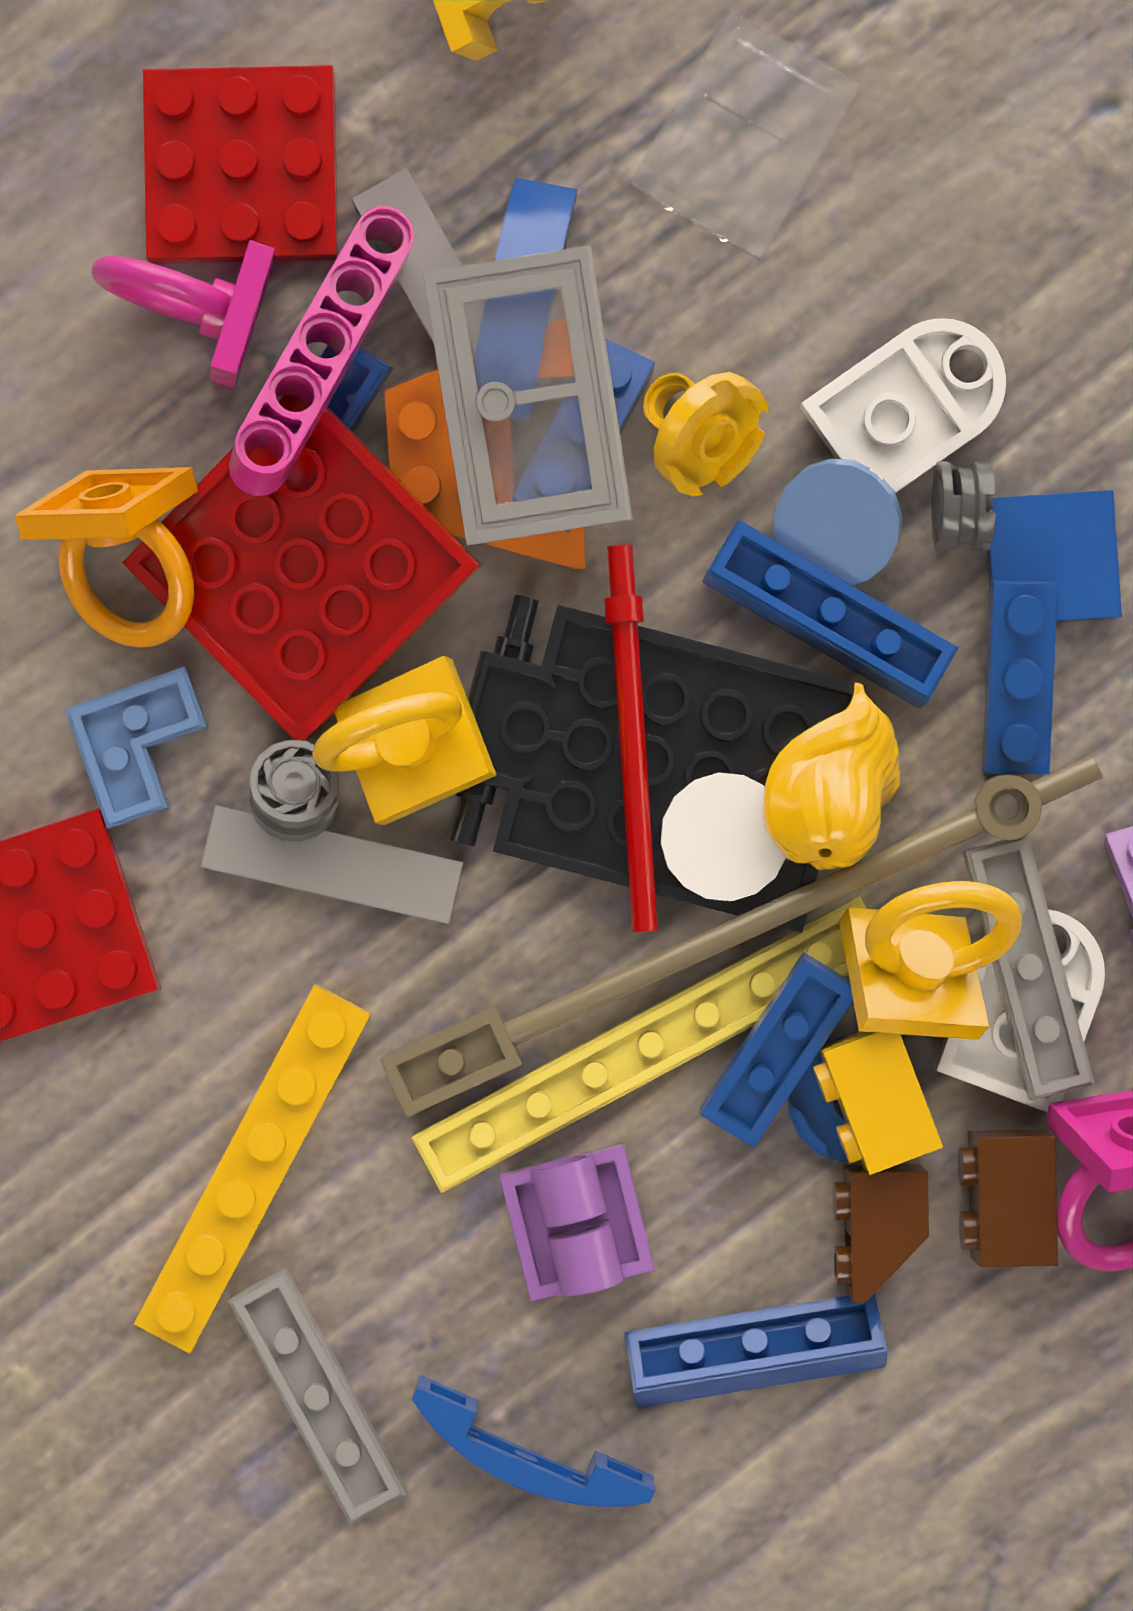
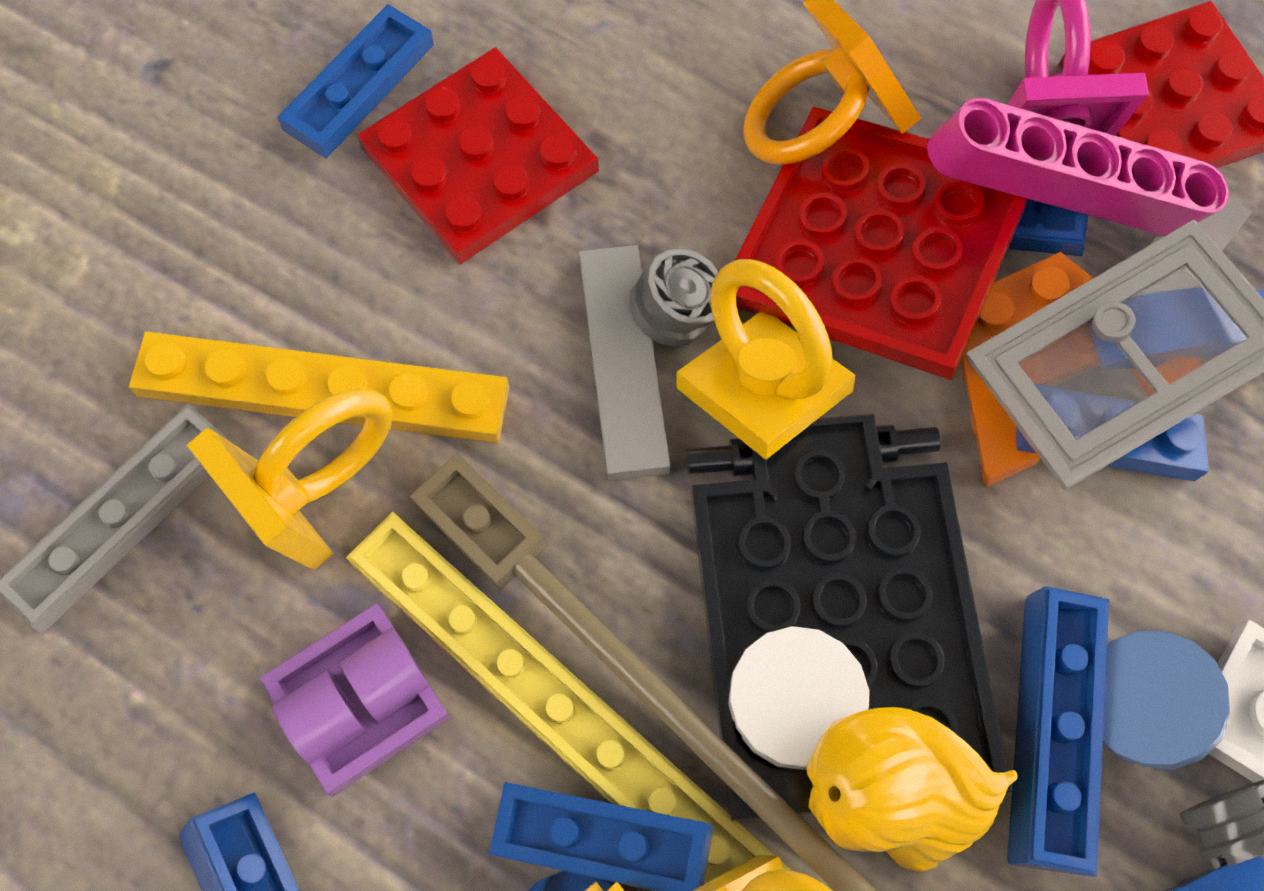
camera: 70 degrees right, 20 degrees down
medium blue tile [65,666,208,829] -> none
blue slope [412,1375,655,1507] -> none
red bar [604,544,658,932] -> none
yellow tile [643,372,769,497] -> none
none -> yellow tile [187,389,392,570]

